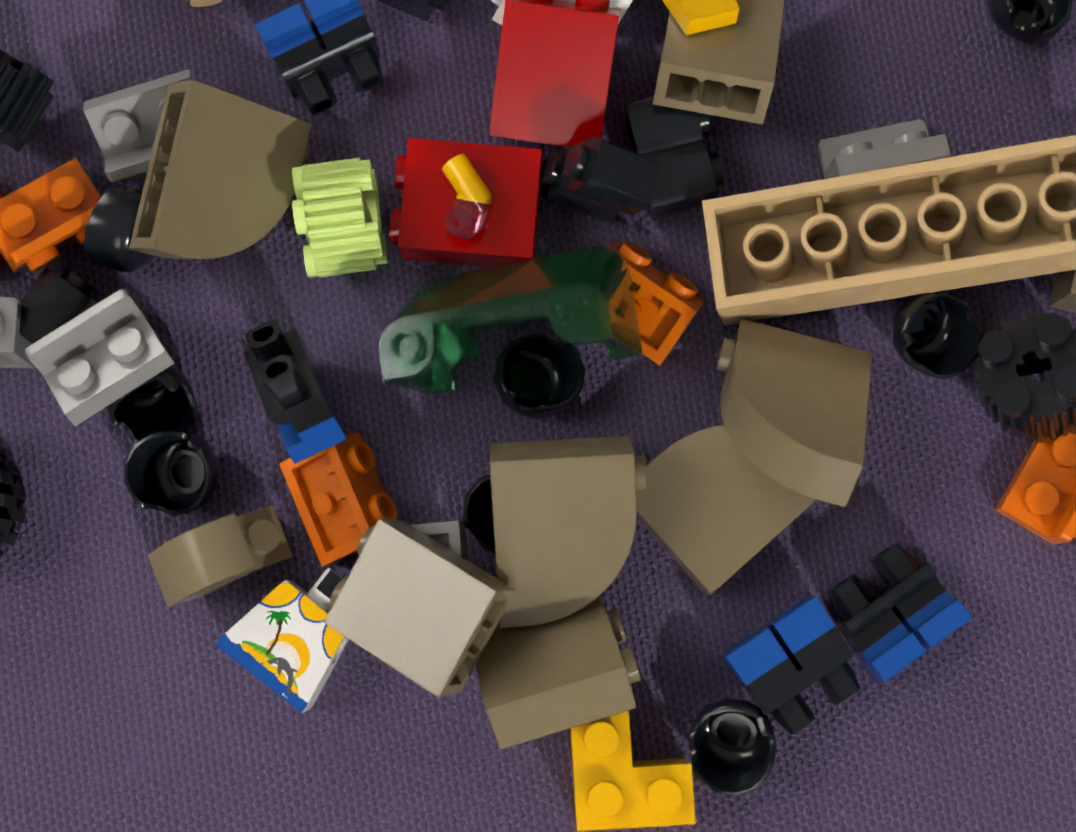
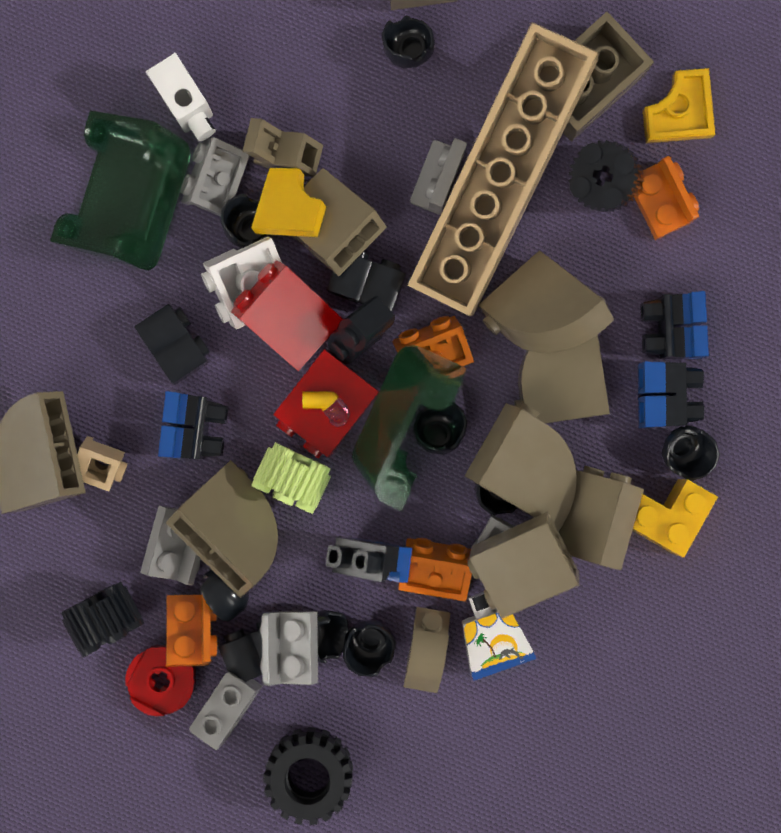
camera: 60 degrees left, 5 degrees up
black hair [892,290,984,380] -> none

